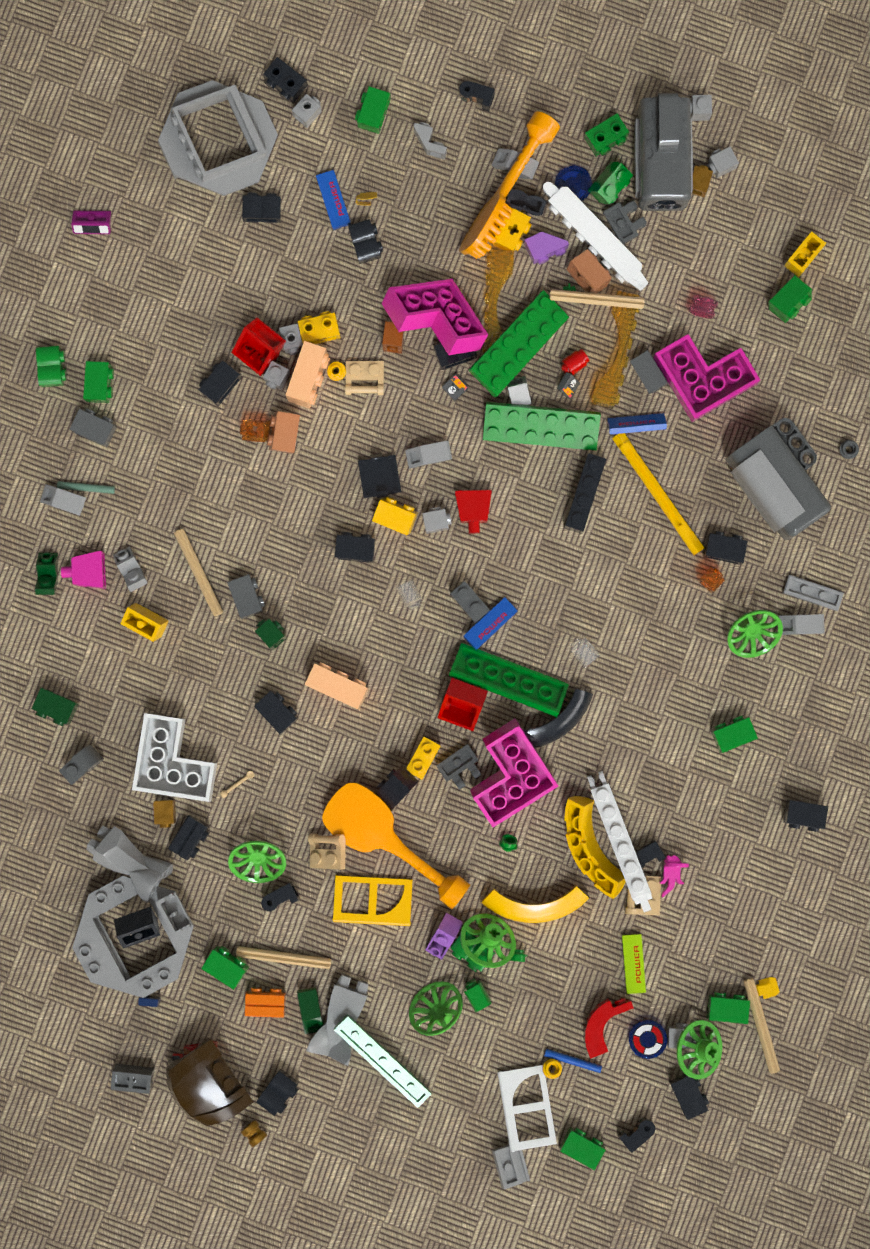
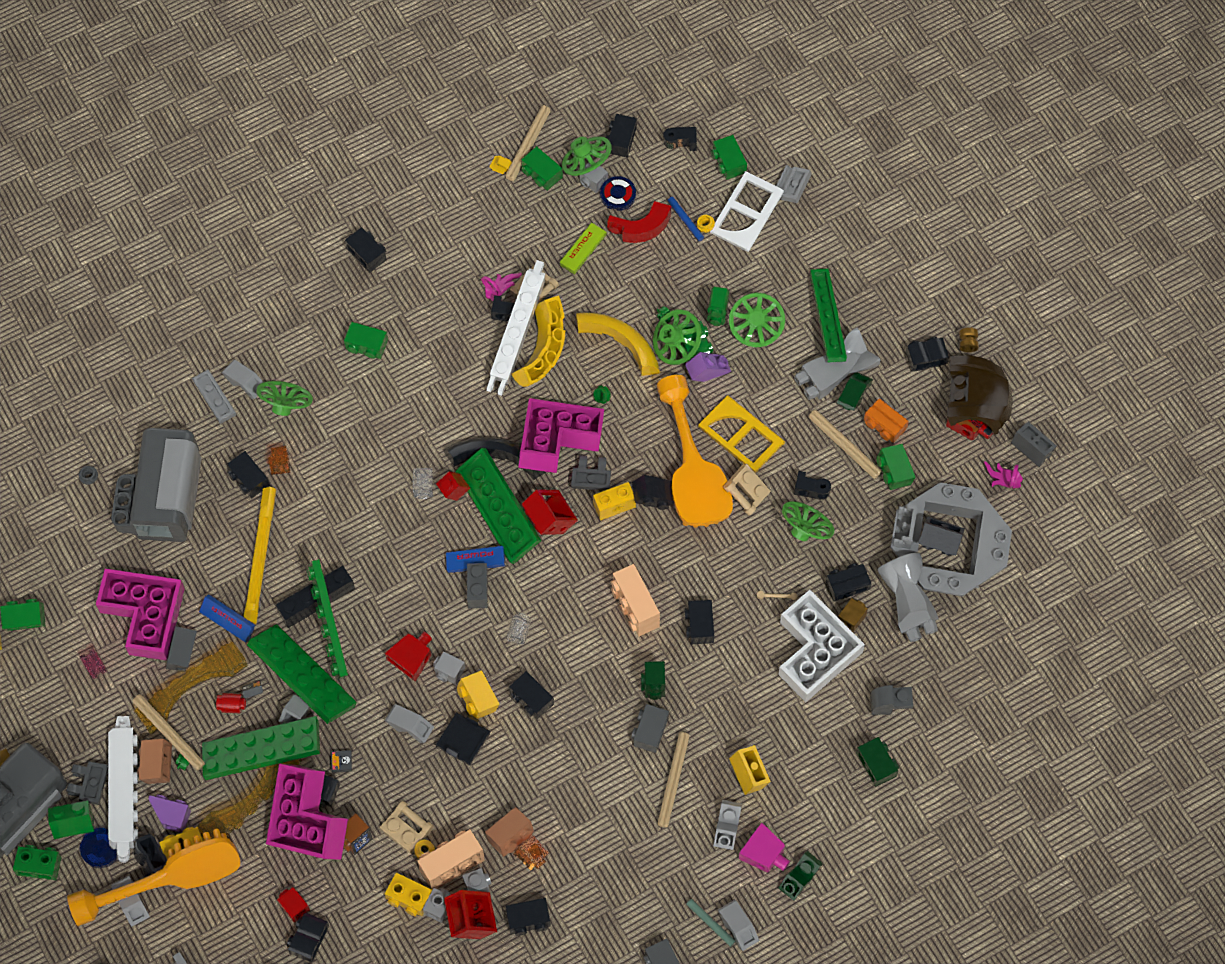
camera: 145 degrees left, 20 degrees down
dark blue tile [138,996,161,1007] -> none
none -> red brick [277,887,310,923]
none -> green plate [306,559,348,680]
none -> red brick [436,471,470,501]
none -> dark pink piece [984,462,1023,489]

